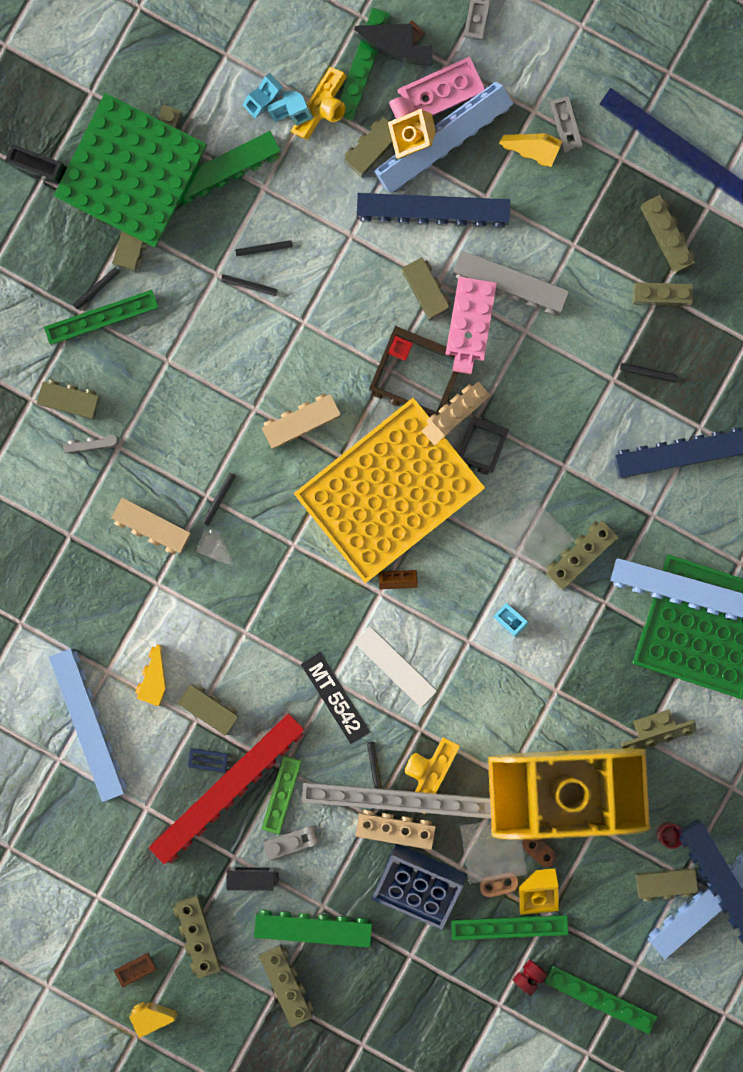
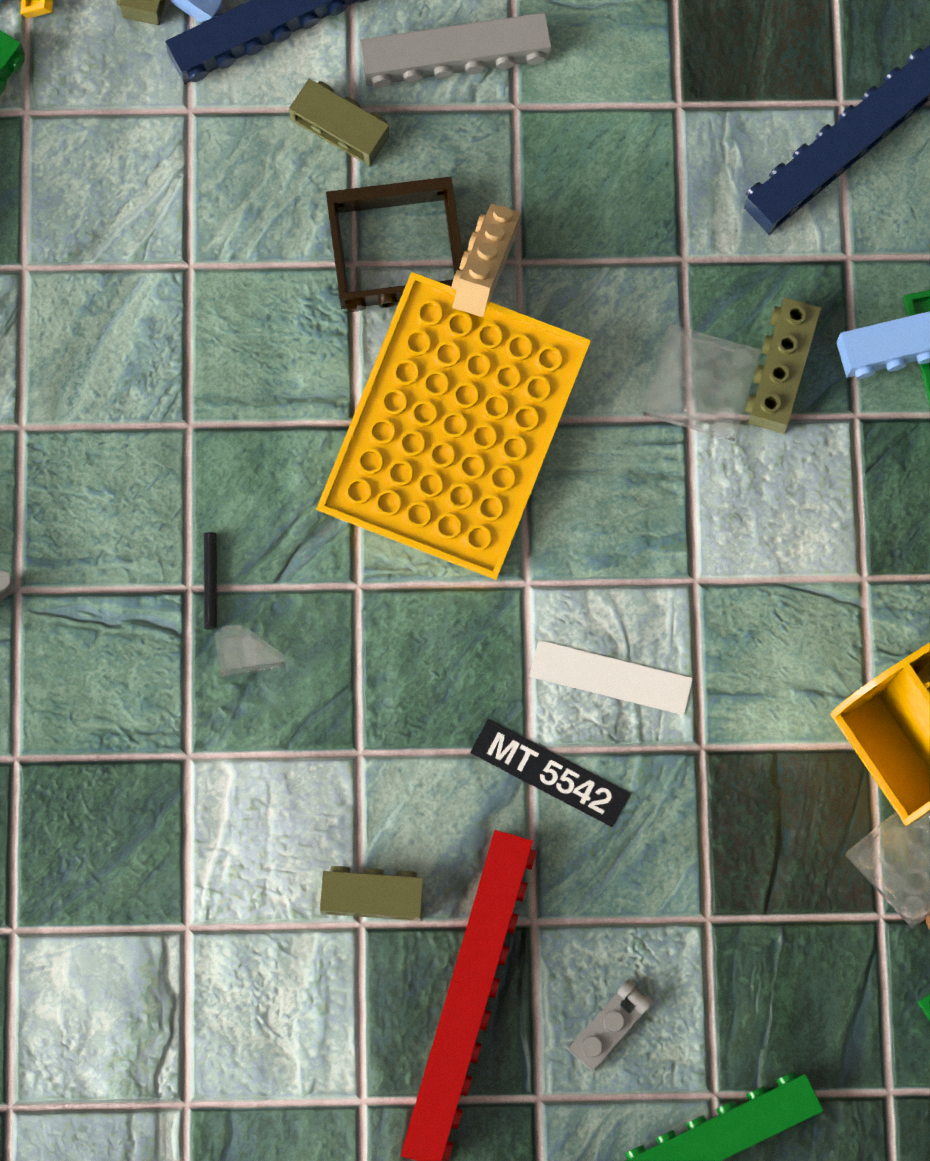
camera: 30 degrees left, 10 degrees down
light blue brick [49,649,127,802] -> none
tan brick [111,498,191,555] -> none
yellow slope [135,644,167,706] -> none
dark blue tile [188,748,229,773] -> none
black bar [221,274,278,296] -> none
black window [226,867,279,891] -> none
black bar [235,240,293,257] -> none
bright green tile [261,755,302,835] -> none
tan brick [262,393,341,450] -> none
light grey plate [302,782,491,819] -> none
tan brick [355,810,435,850] -> none
black bar [367,741,382,789] -> none
dark blue slope [372,844,467,930] -> none
reddish brown plate [379,570,418,590] -> none
red tile [388,336,413,361] -> none
yellow plate [405,737,460,814] -> none
bright pink hinge [446,277,497,374] -> none
black window [459,416,509,475] -> none
medium azure slope [493,603,529,637] -> none
black bar [620,363,677,383] -> none

